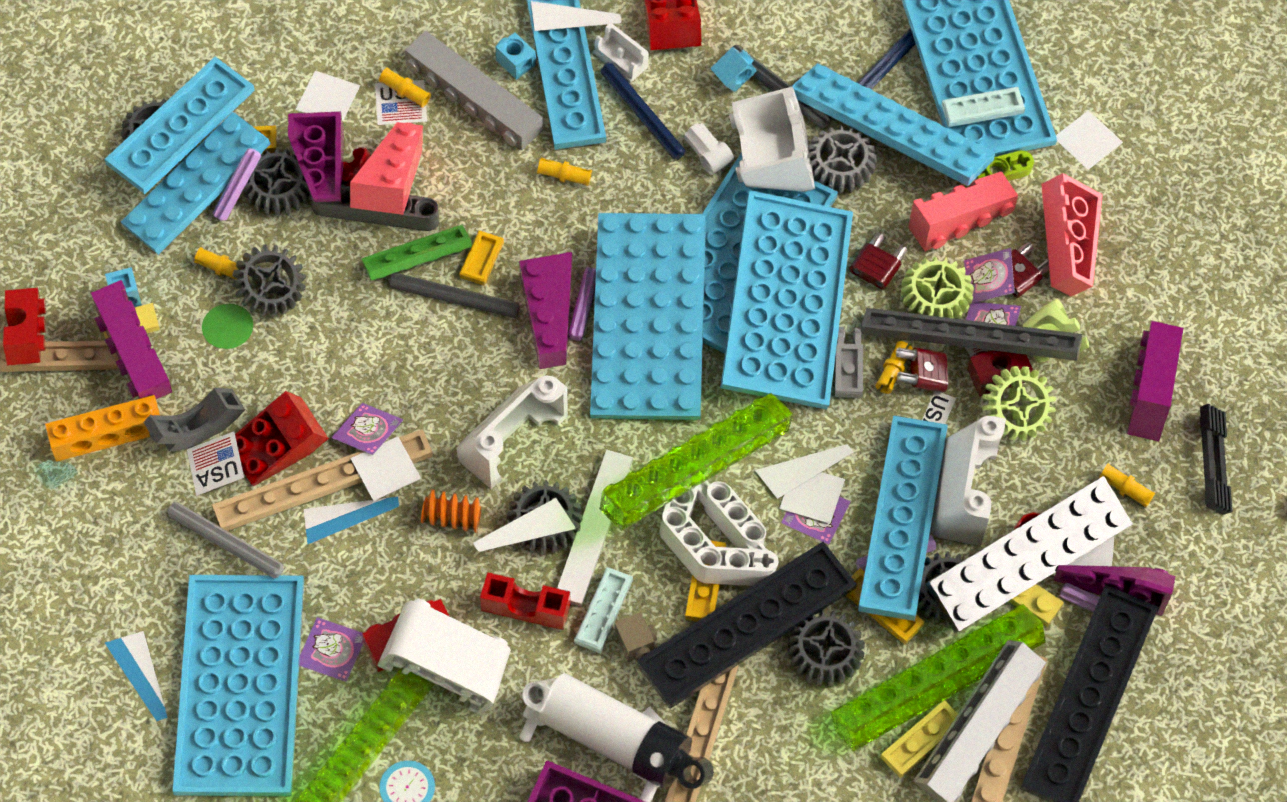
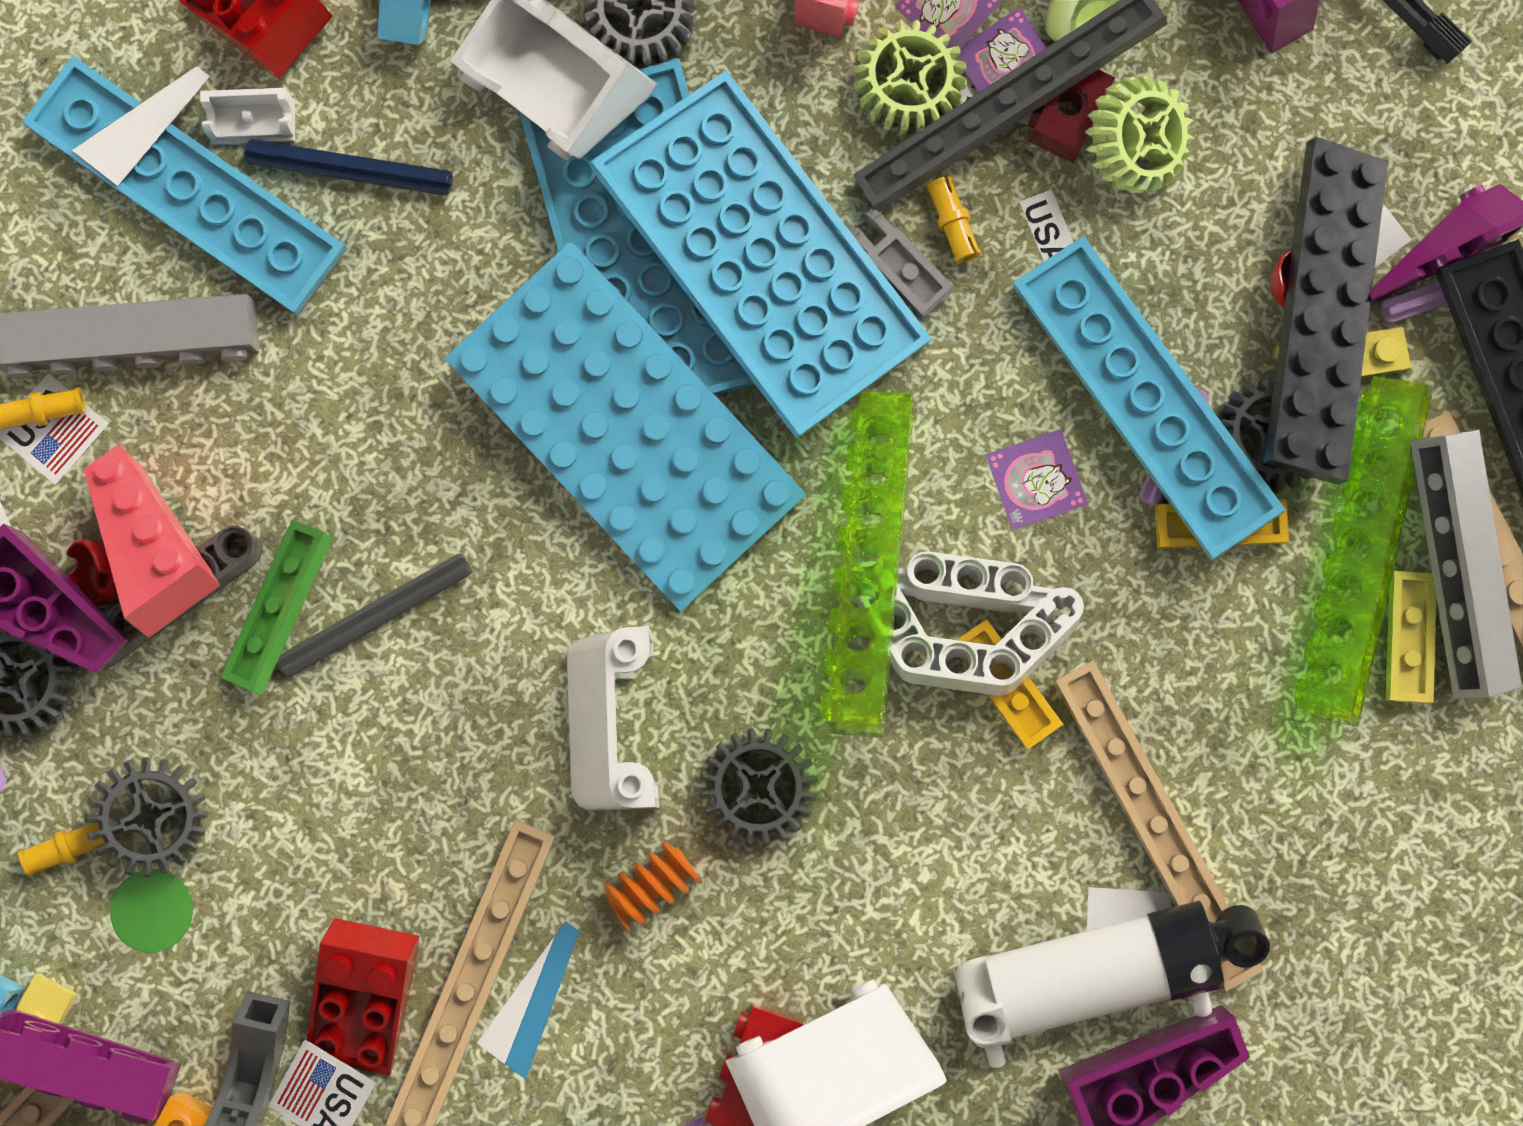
camera: 45 degrees left, 20 degrees up
sticker [332,403,404,455] -> none
white sticker [350,436,421,501] -> none
yellow tile [459,230,504,286] -> none
white sticker [473,498,576,552] -> none
red arch [480,572,571,630] -> none
medium azure brick [495,33,536,80] -> none
magenta wedge [519,252,572,369] -> none
yellow pin [537,157,592,186] -> none
white tile [557,450,633,607] -> none
lavender axle [569,267,596,341] -> none
light aqua plate [574,567,633,654] -> none
dark tan brick [614,612,657,662] -> none
black plate [637,541,857,709] -> none
white piece [684,123,734,175] -> none
white sticker [755,444,853,499] -> none
white sticker [779,472,845,524] -> none
dark grey gear [787,610,865,687] -> none
dark red piece [849,233,907,290] -> none
dark red piece [896,347,948,393] -> none
white windscreen [930,416,1006,546] -> none
yellow pin [1099,463,1155,508] -> none

